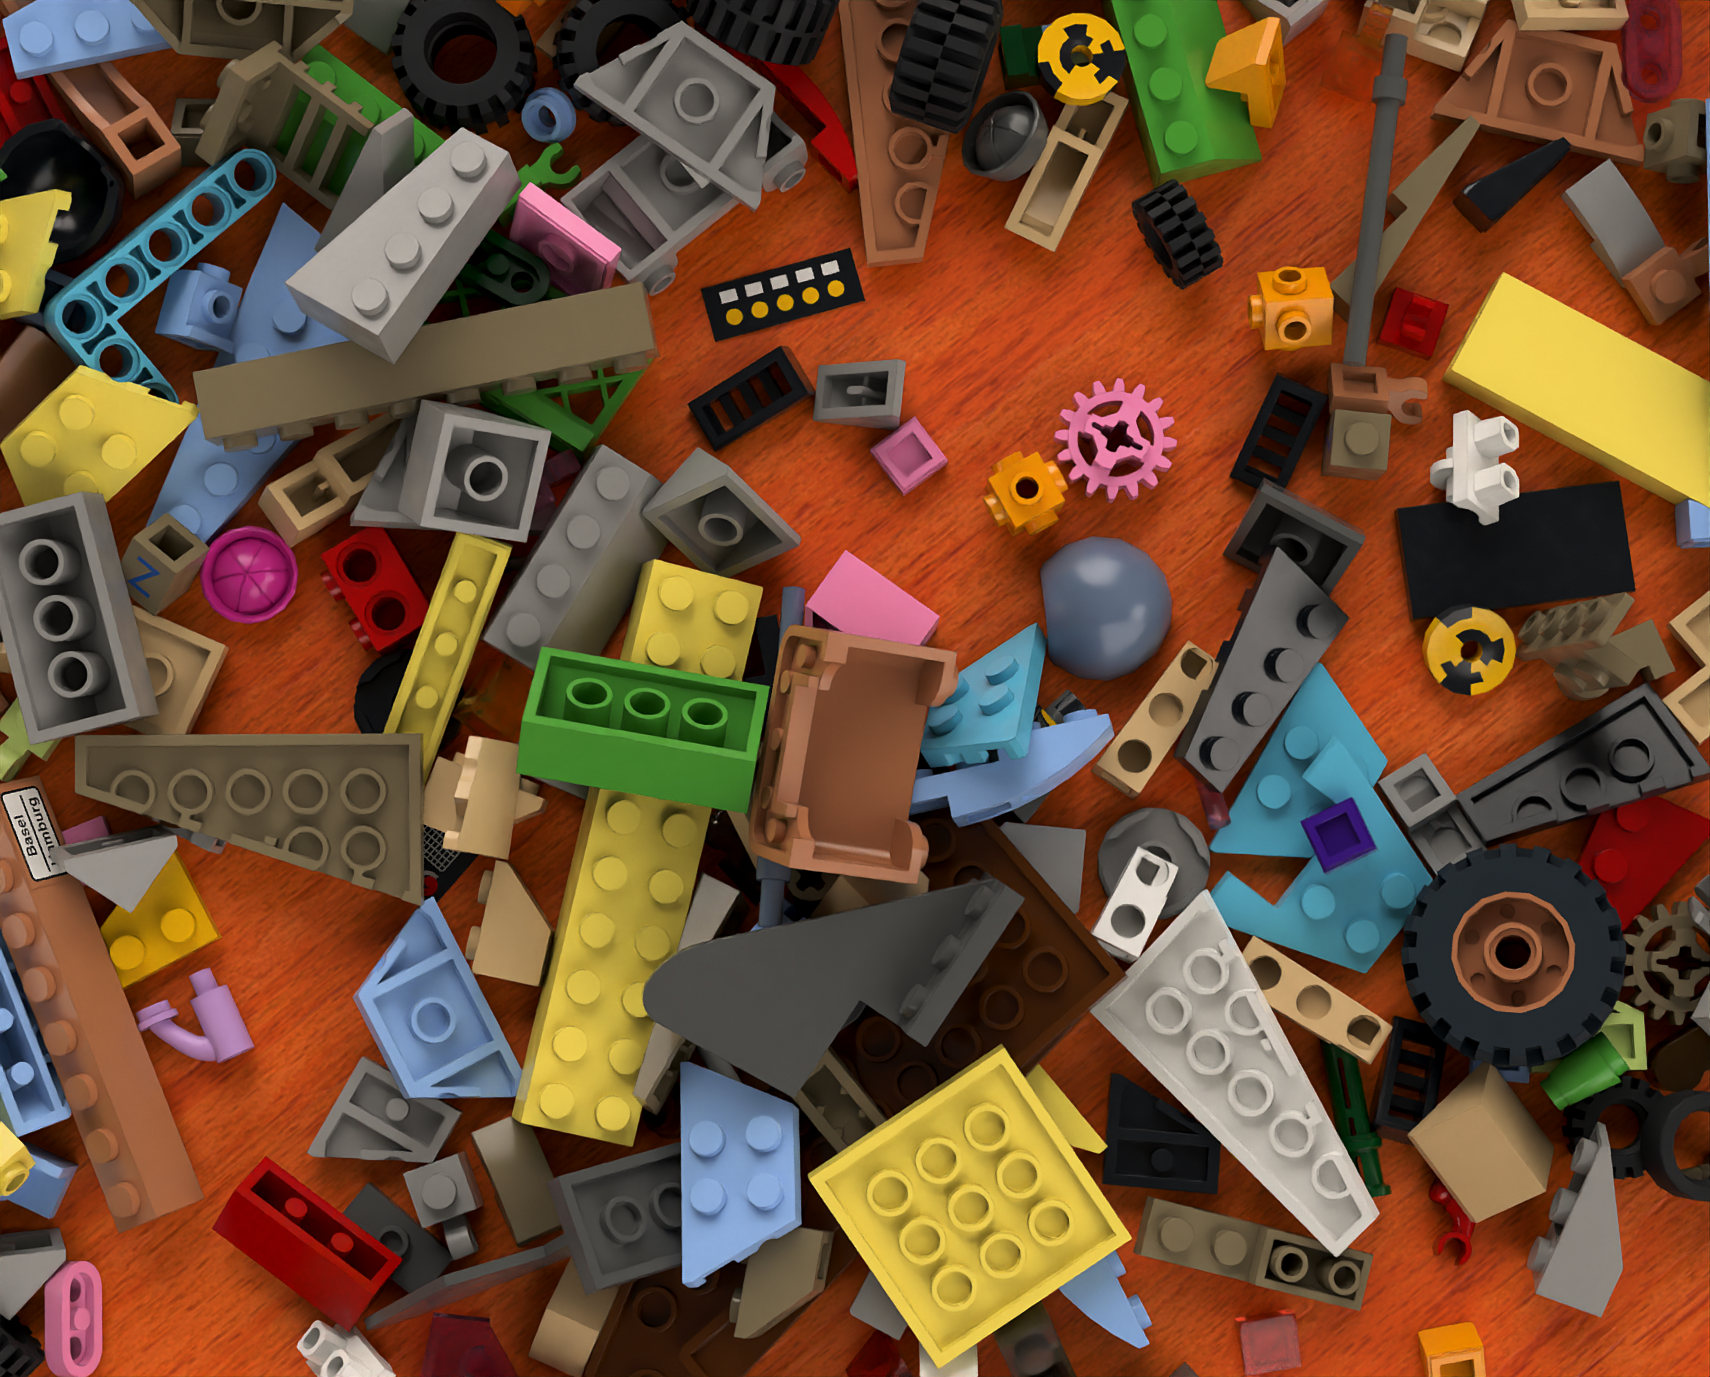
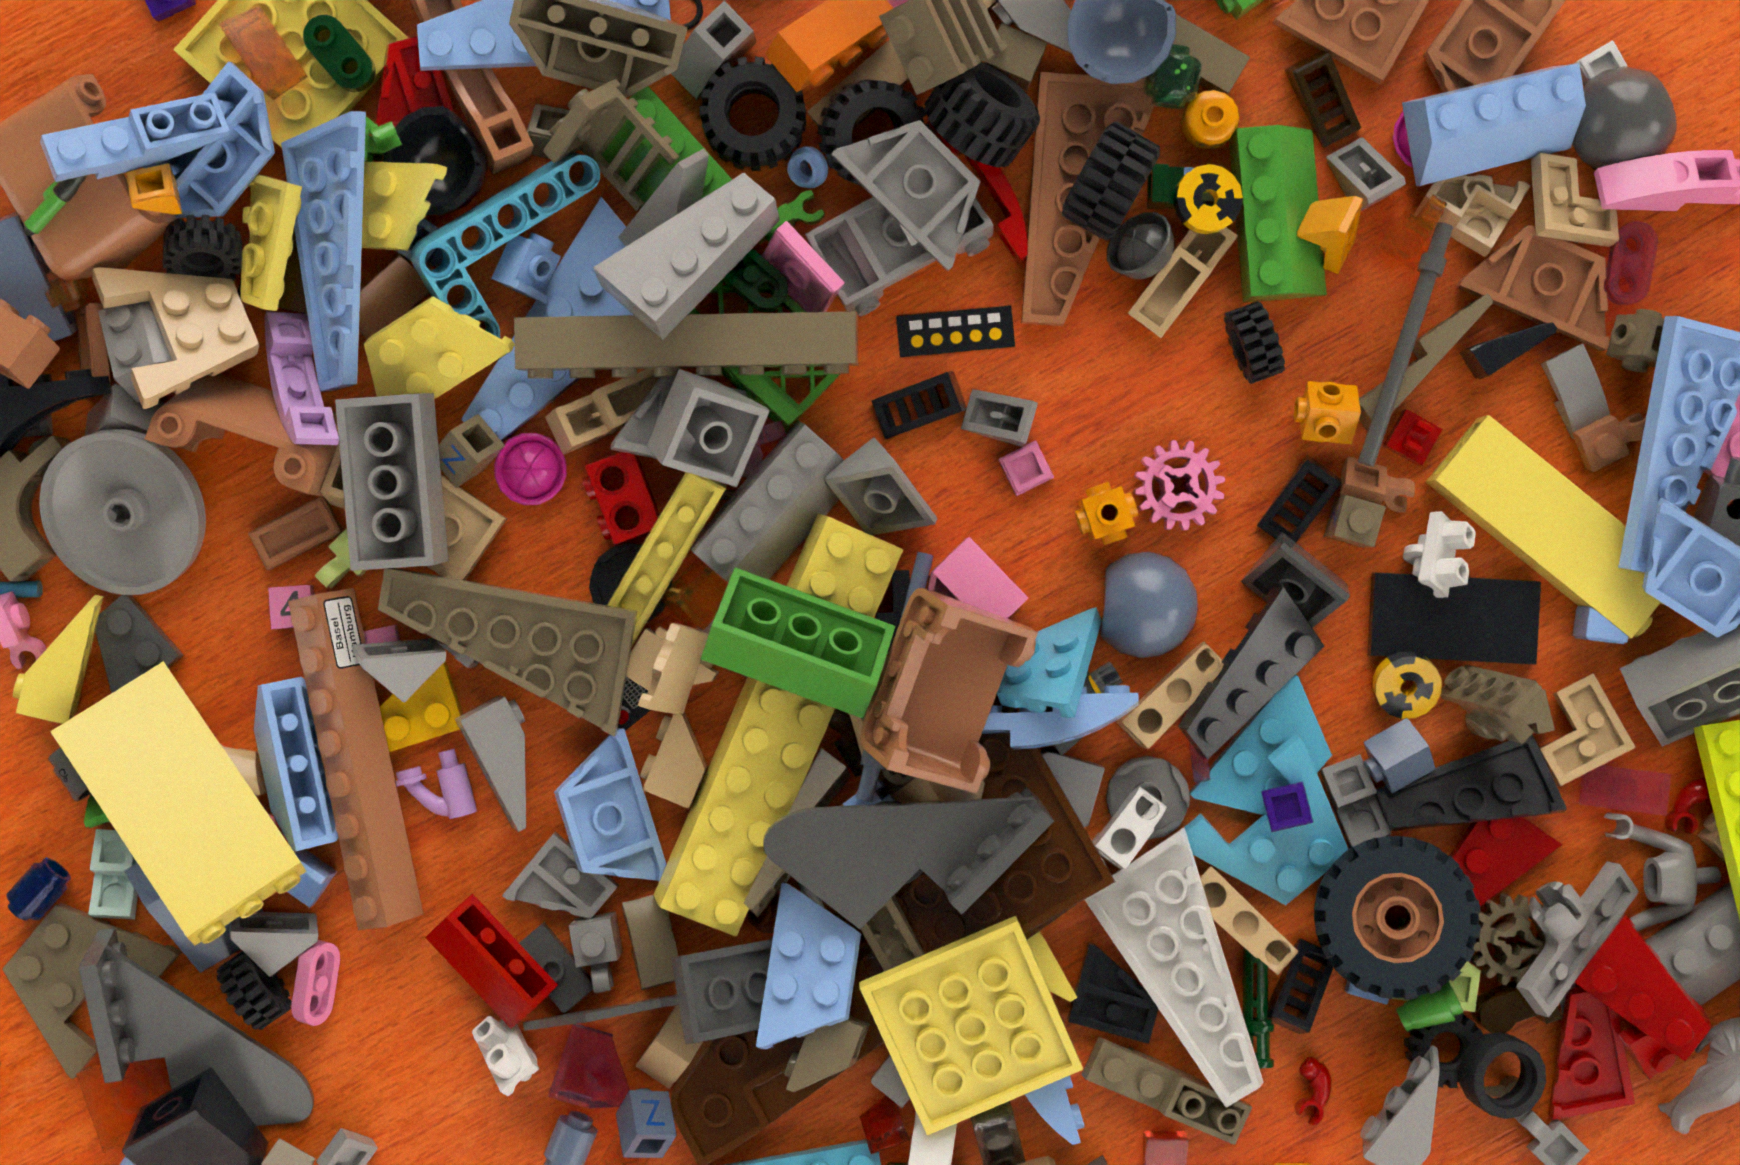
camera: 15 degrees right, 5 degrees up
tan slope [1407,1061,1554,1223] -> none
none -> light grey slope [455,695,526,832]
none -> sand blue brick [1363,718,1436,793]

